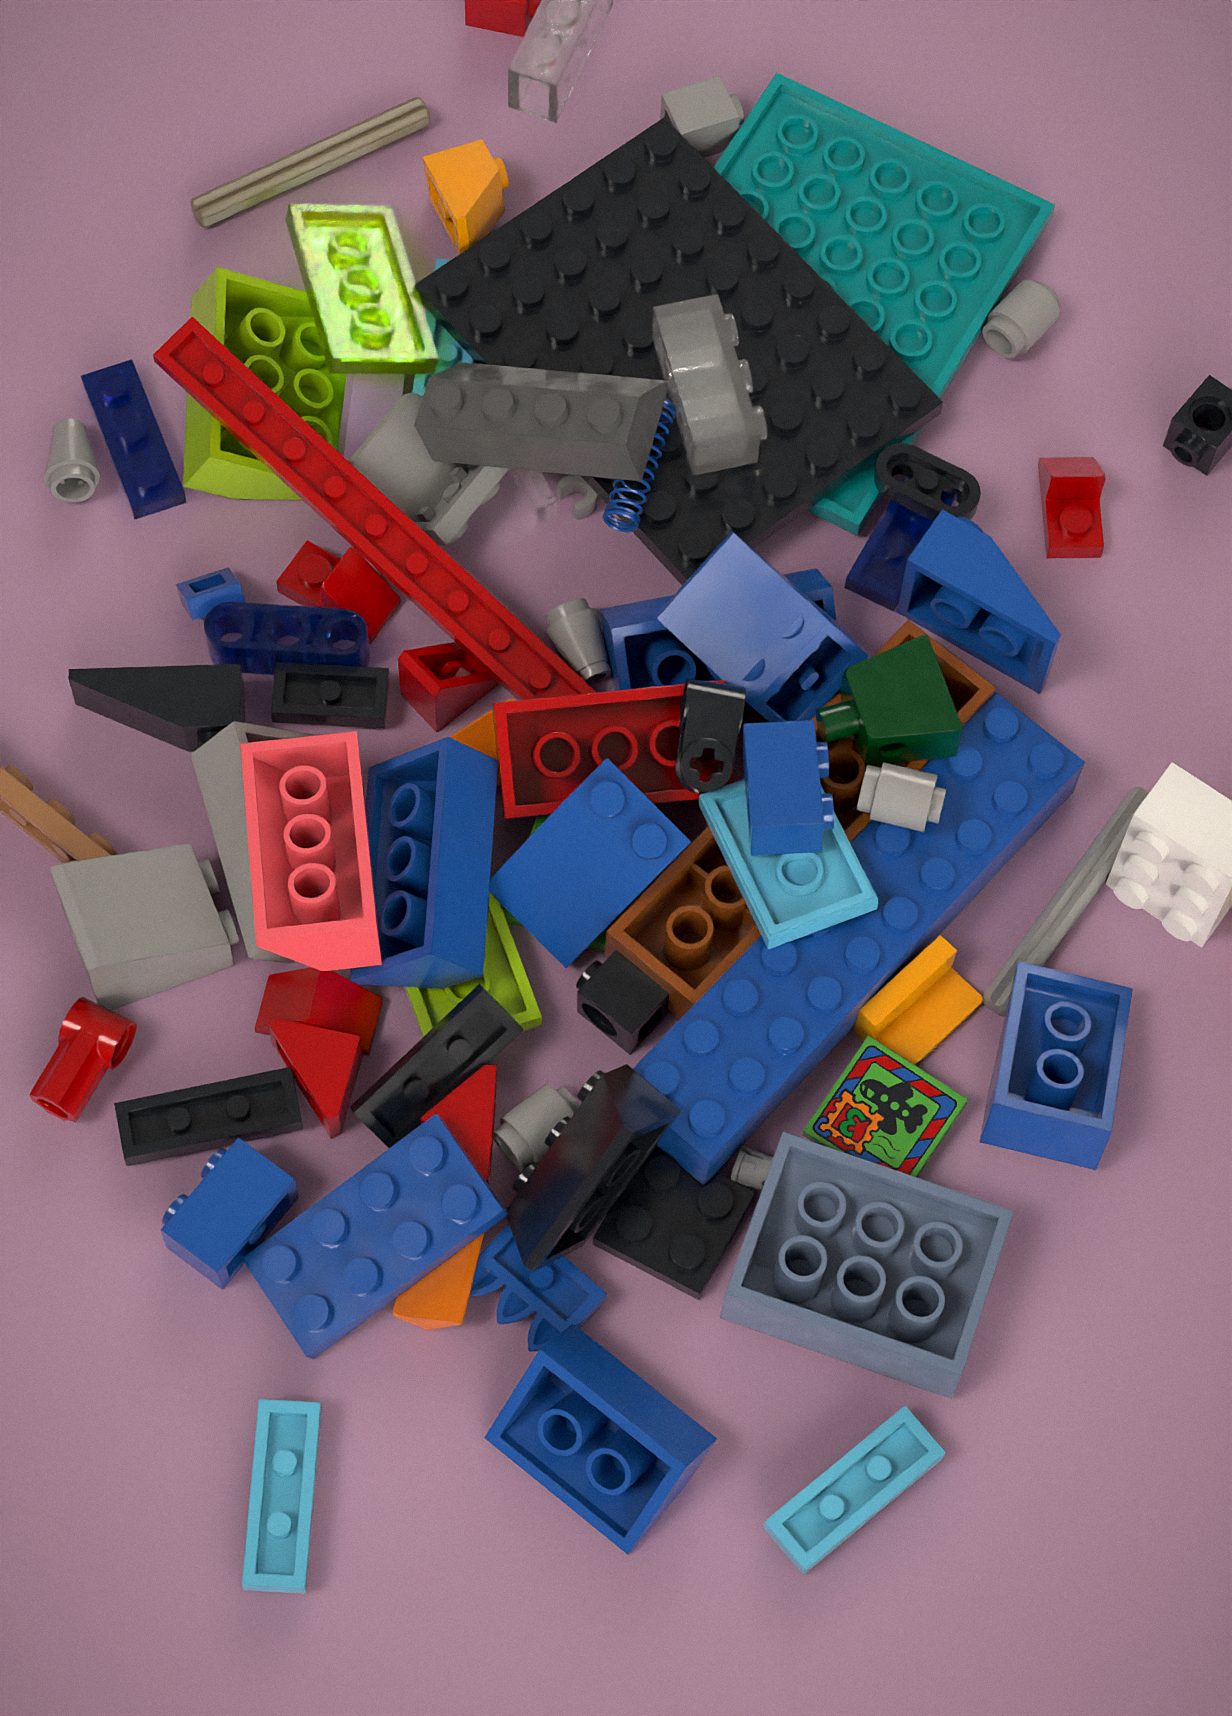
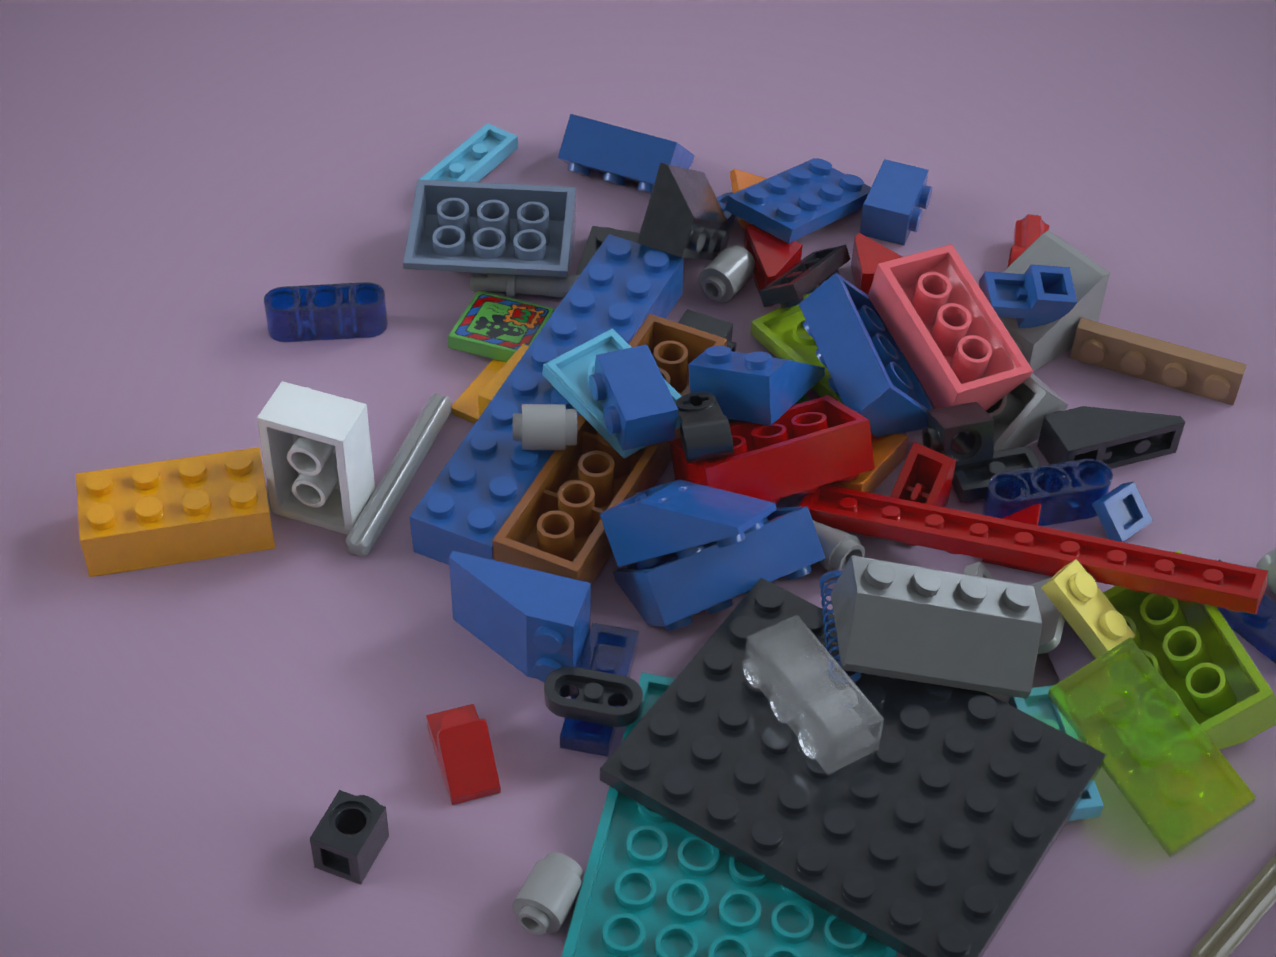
camera: 165 degrees right, 20 degrees down
black plate [114,1067,303,1166] -> none
medium azure plate [242,1399,322,1594] -> none
light orange slope [422,139,509,255] -> none
dark green torso [816,634,963,765] -> none
blue slope [979,961,1133,1170] -> none
none -> clear blue beam [263,282,388,342]
none -> black brick [922,402,995,466]
none -> blue brick [979,265,1077,328]
none -> light yellow plate [1041,559,1136,665]

